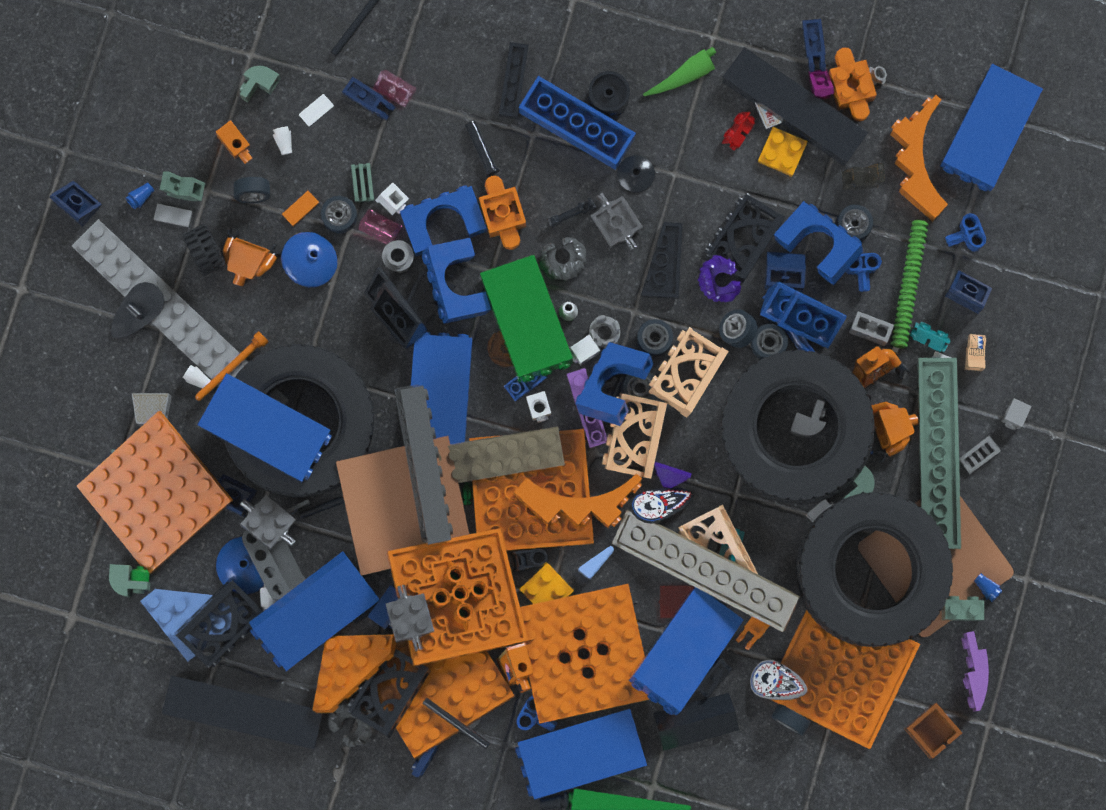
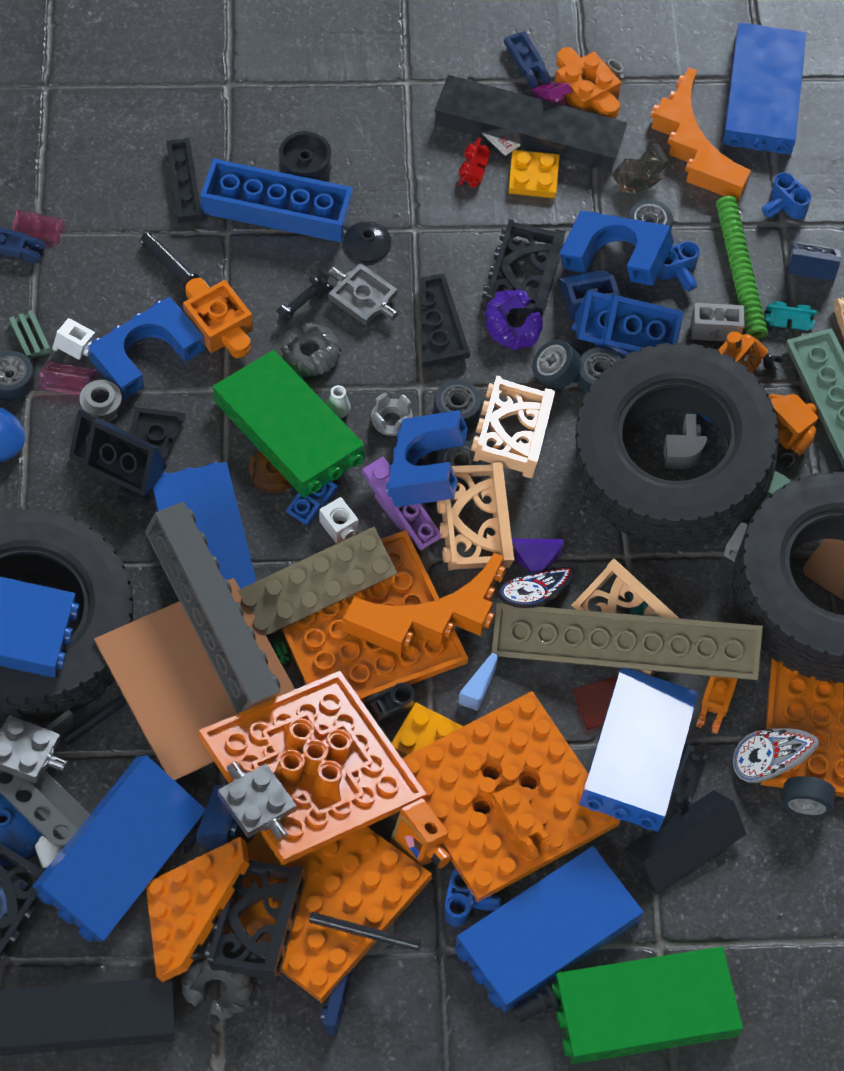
camera: 20 degrees left, 20 degrees down
blue arch [422,238,491,324] -> none
white brick [570,335,600,366] -> none
bright green piece [643,47,716,96] -> none
none -> orange hinge [492,783,553,860]

